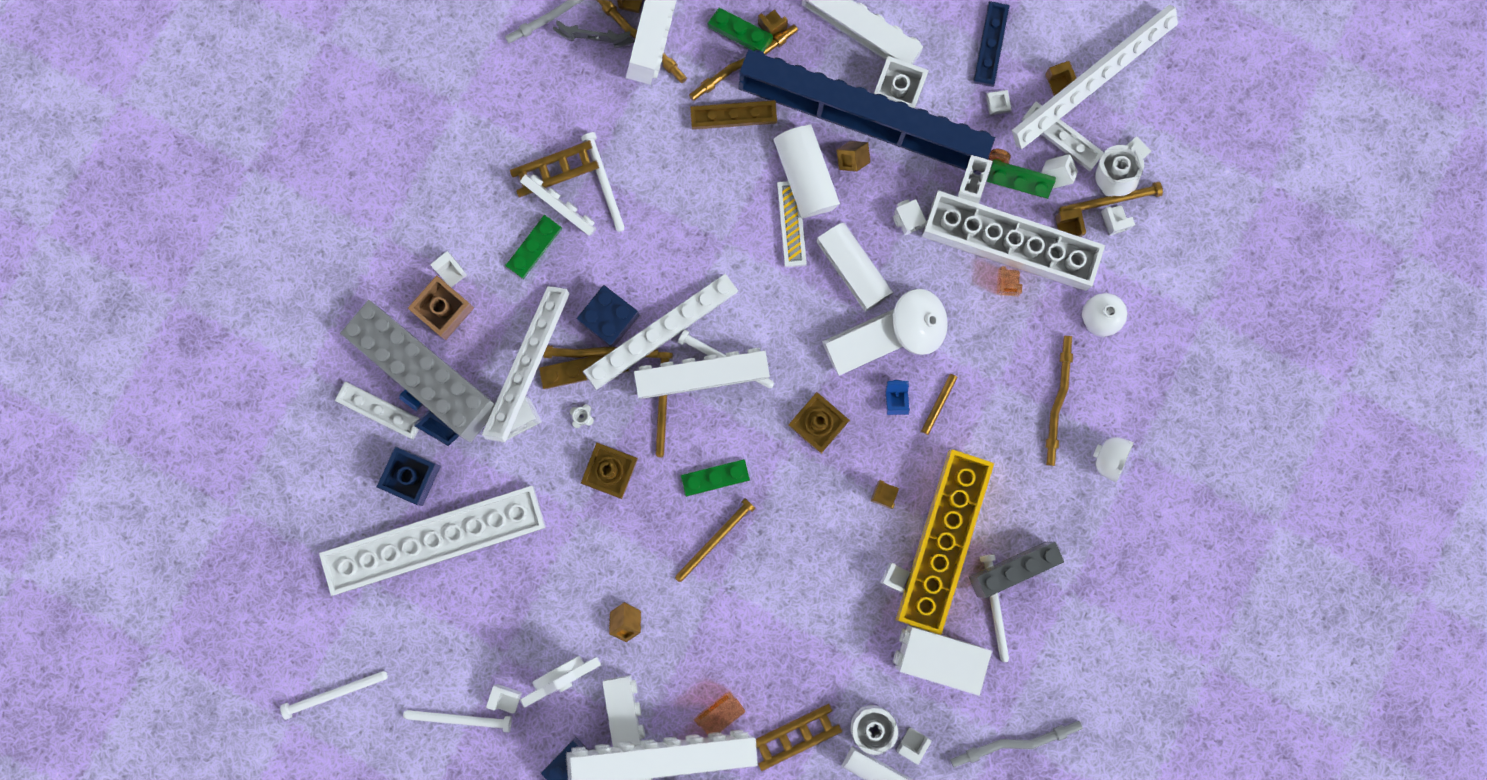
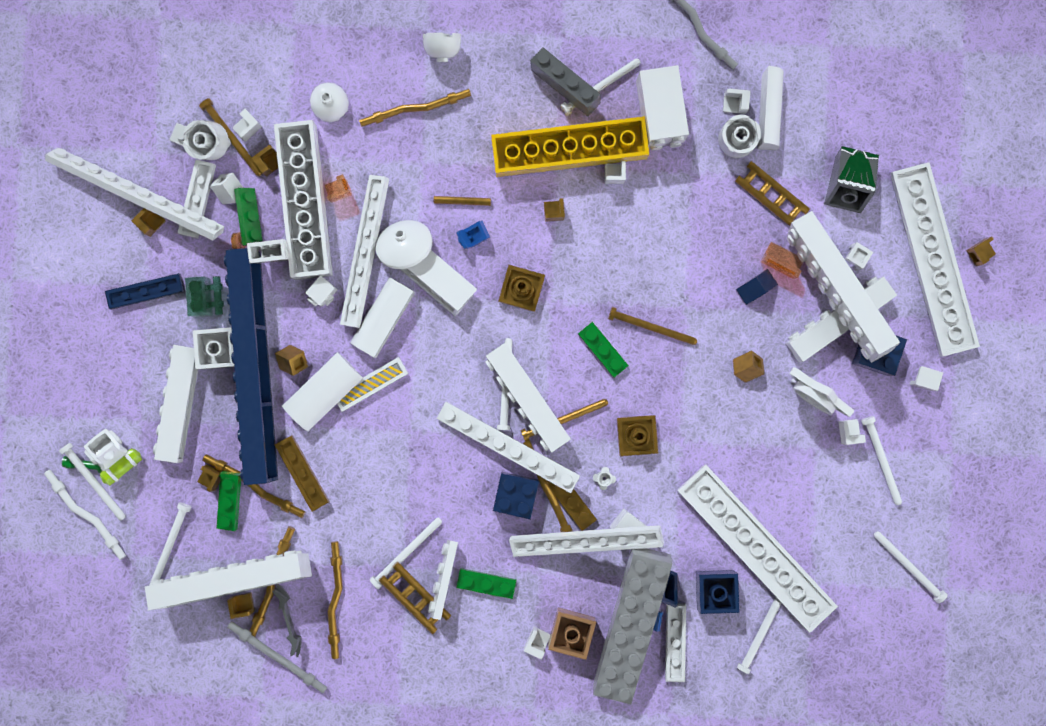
camera: 115 degrees left, 5 degrees up
white tile [986,90,1011,115] -> none
none -> clear green brick [185,276,225,318]
none -> pearl gold bar [327,541,343,659]
none -> white plate [340,175,389,328]
none -> dark blue slope [736,269,778,305]
none -> white bar [737,597,781,674]

